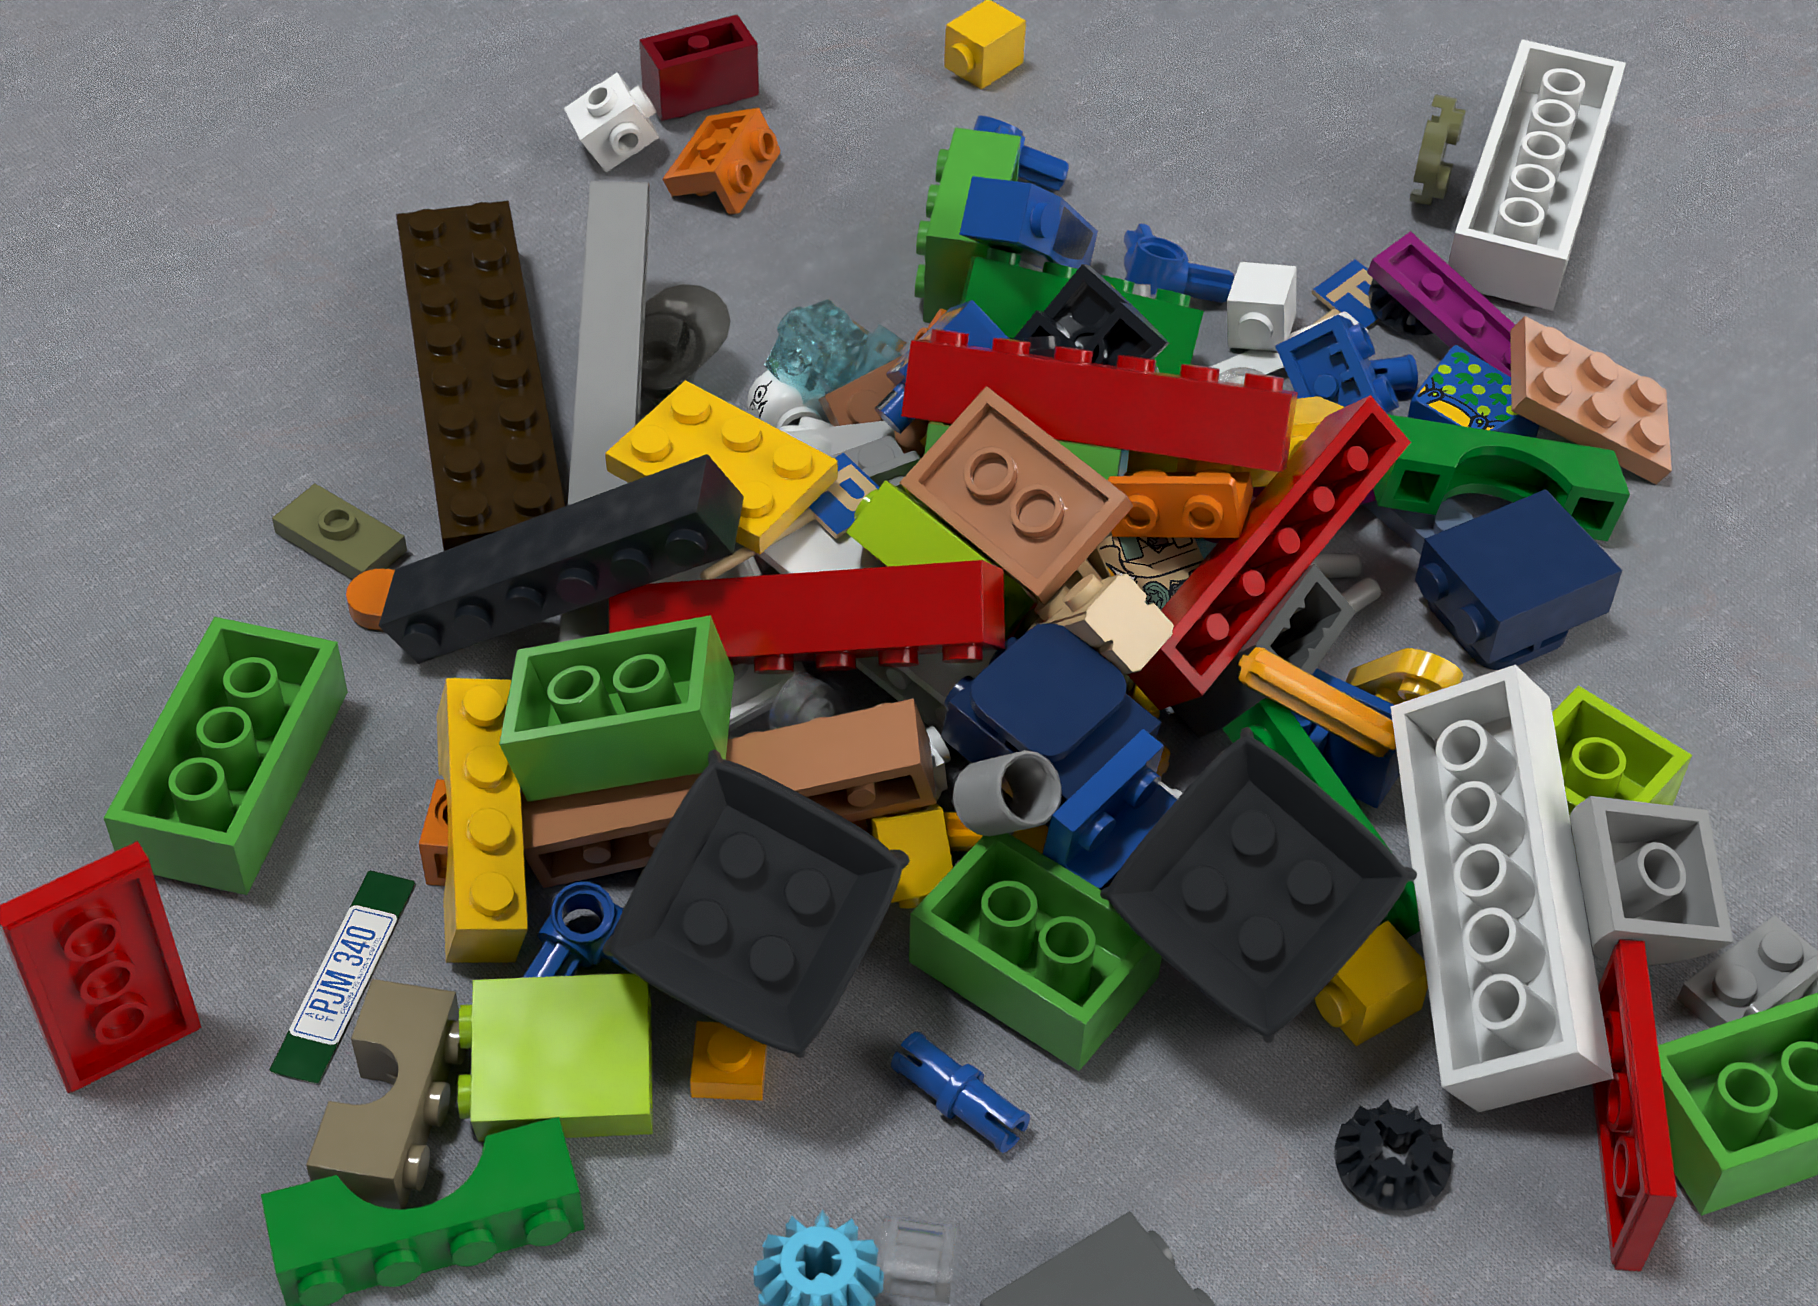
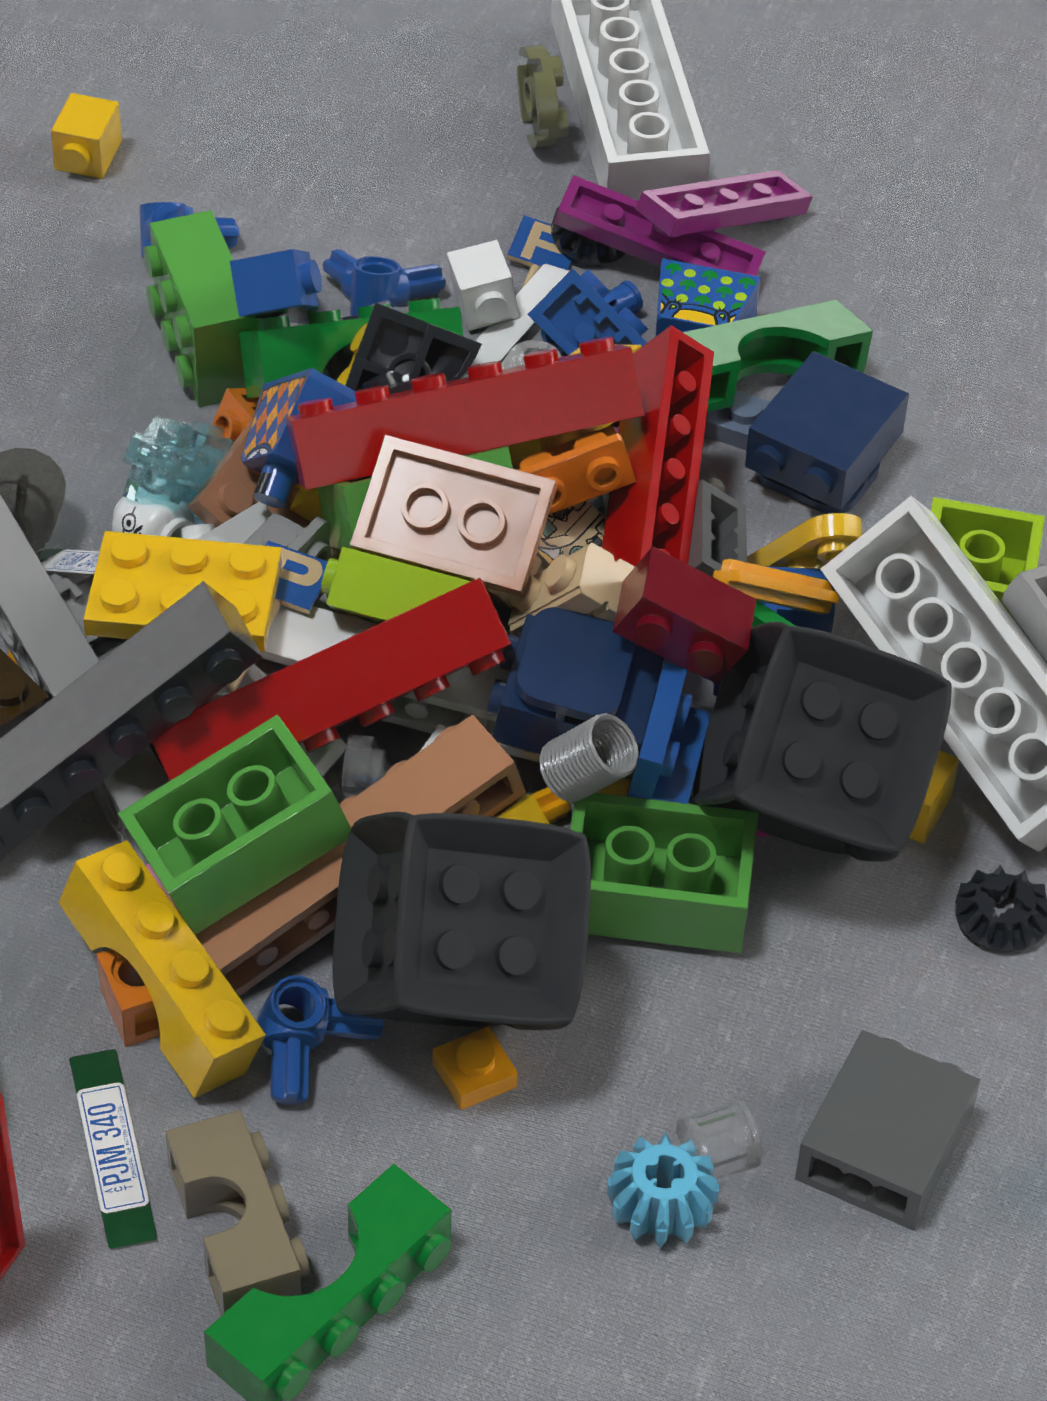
camera: 30 degrees left, 0 degrees up
lime brick [458,973,653,1142] -> none
blue pin [891,1031,1030,1153] -> none
nougat plate [1510,316,1672,484] -> none
none -> dark red brick [612,546,756,684]
none -> magenta plate [635,170,813,238]

